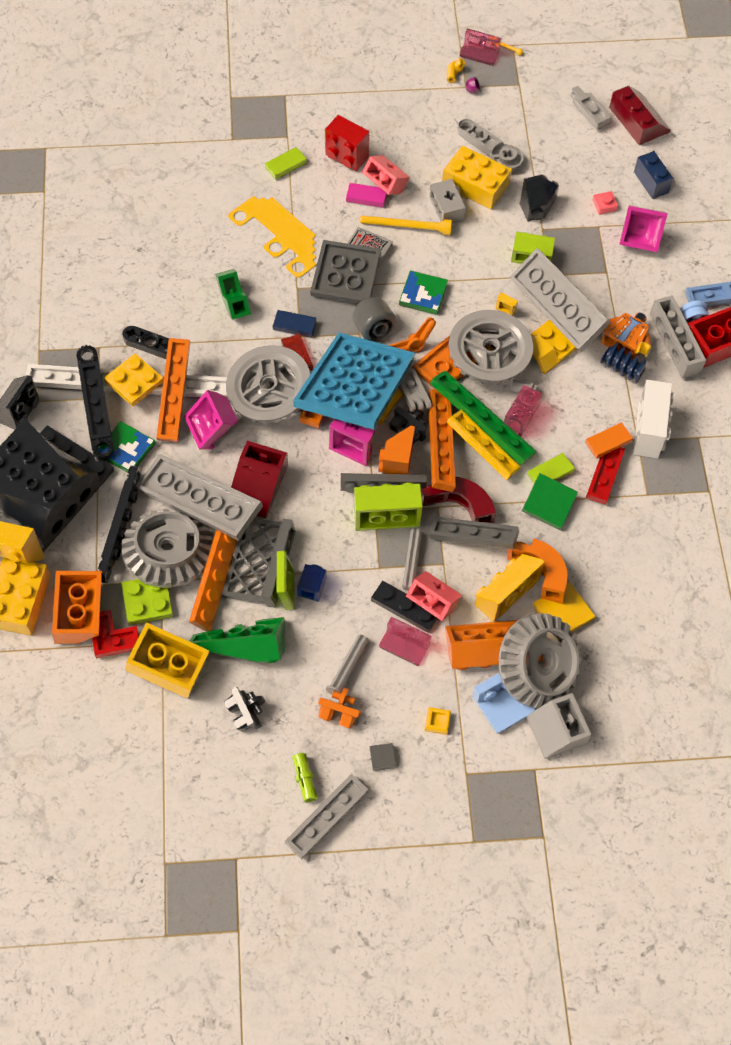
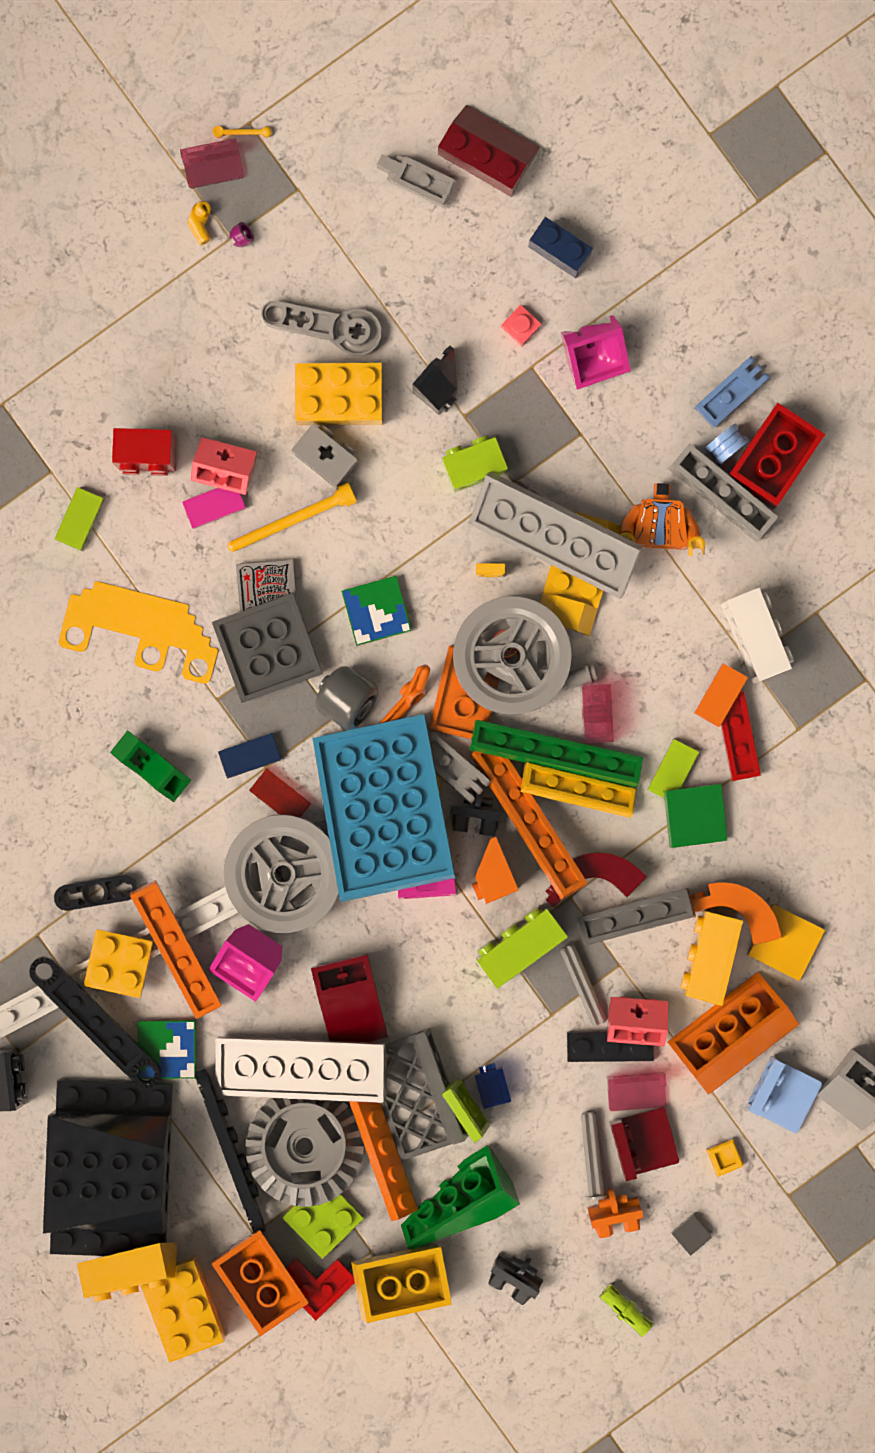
camera: 30 degrees left, 25 degrees up
light grey plate [284,773,369,860] -> none
dark grey plate [341,473,427,493] -> none
light grey gear [499,613,582,708] -> none
dark blue piece [600,343,647,384] -> none
none -> dark red bracket [609,1107,679,1182]

